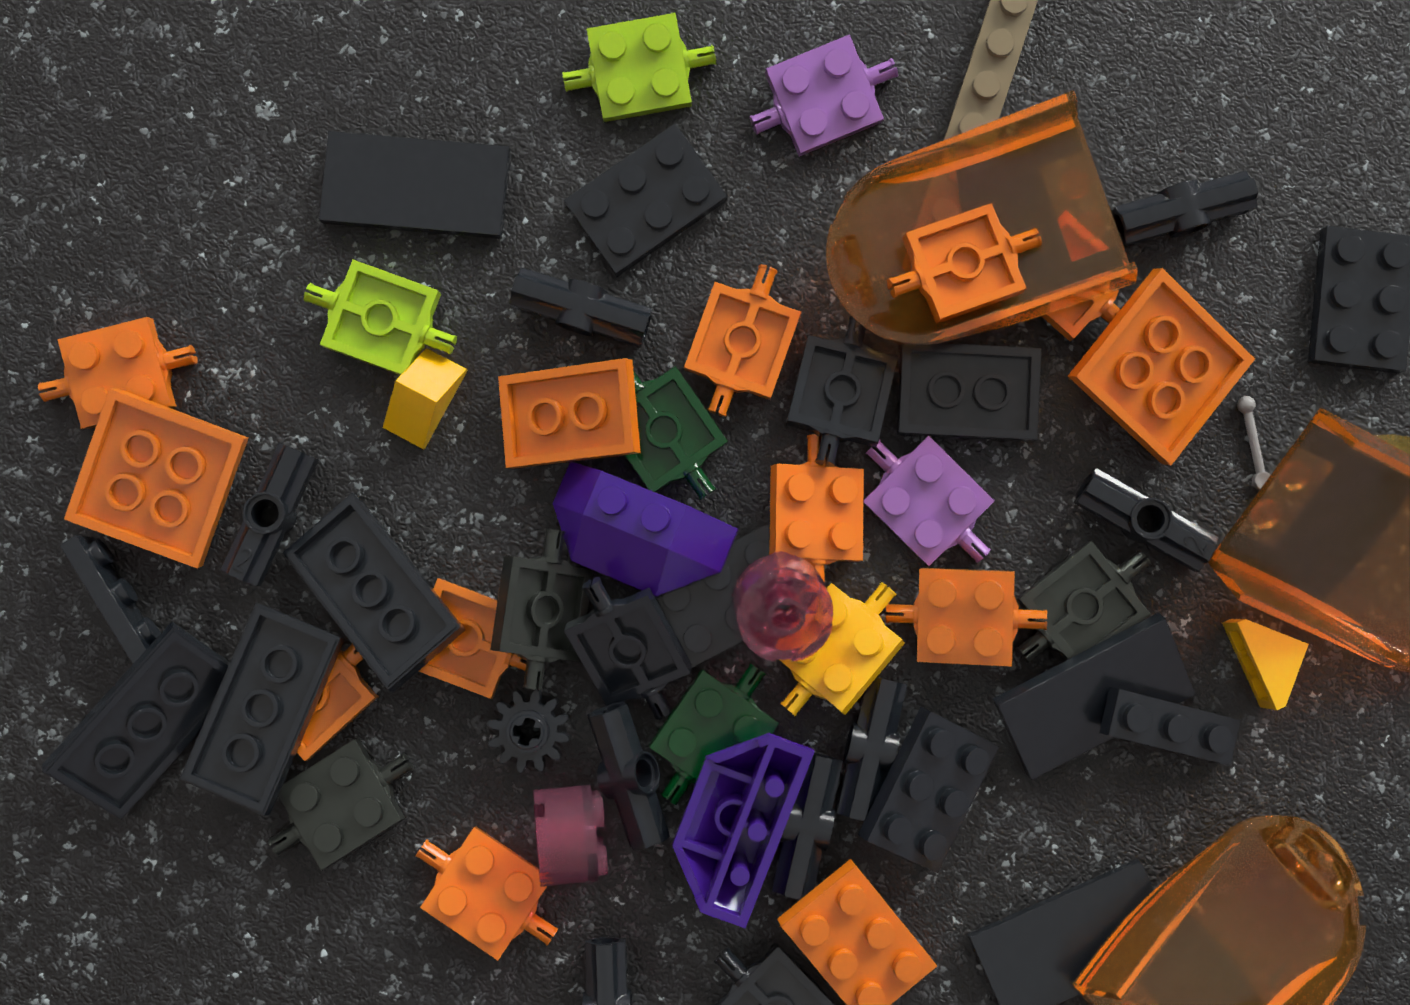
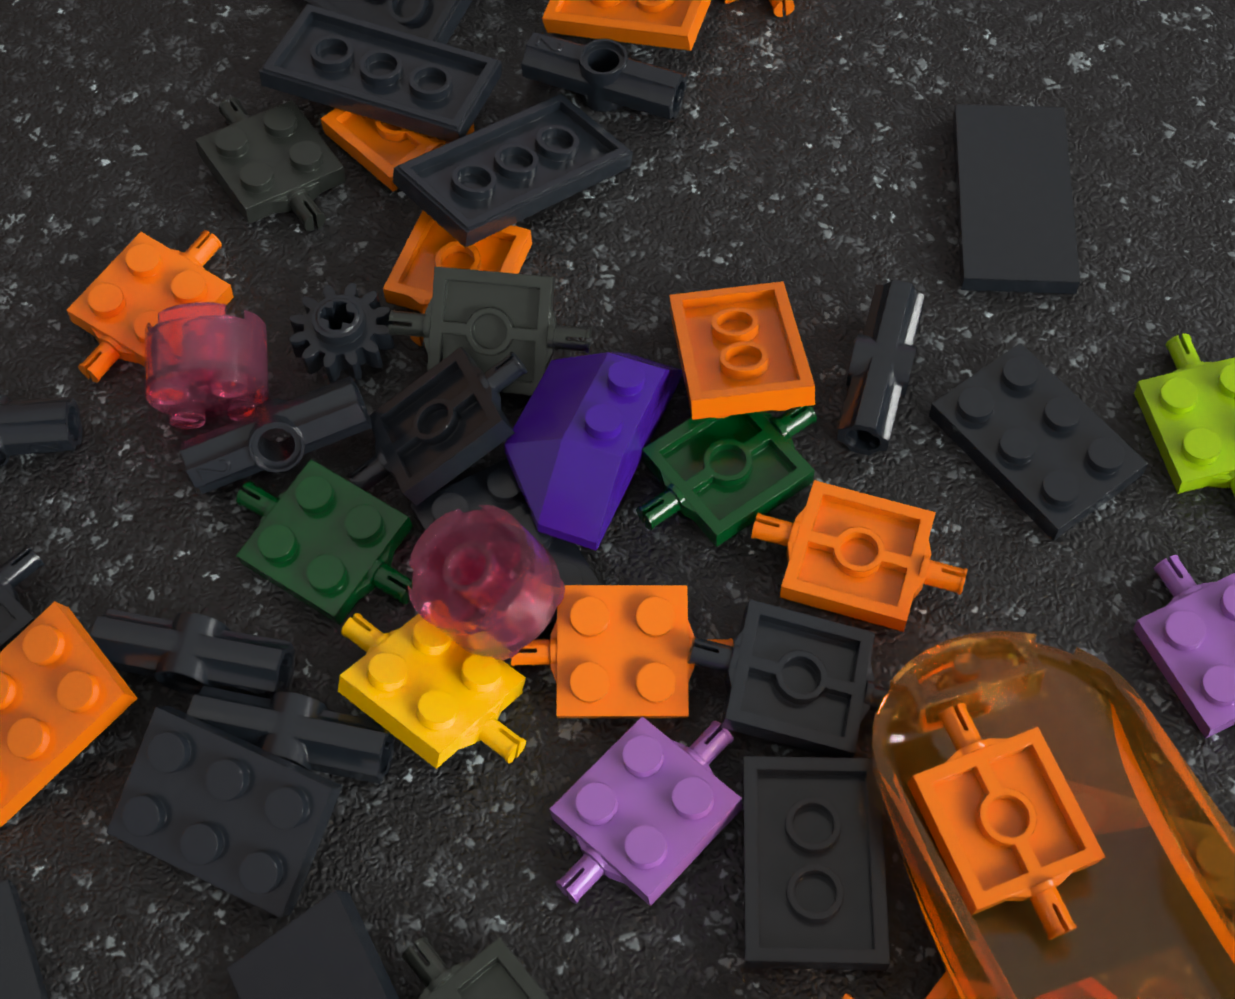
camera: 90 degrees right, 25 degrees down
lime plate [304,259,457,375] -> none
yellow slope [383,348,468,449] -> none
dark purple wedge [672,733,815,928] -> none
orange plate [886,568,1047,667] -> none

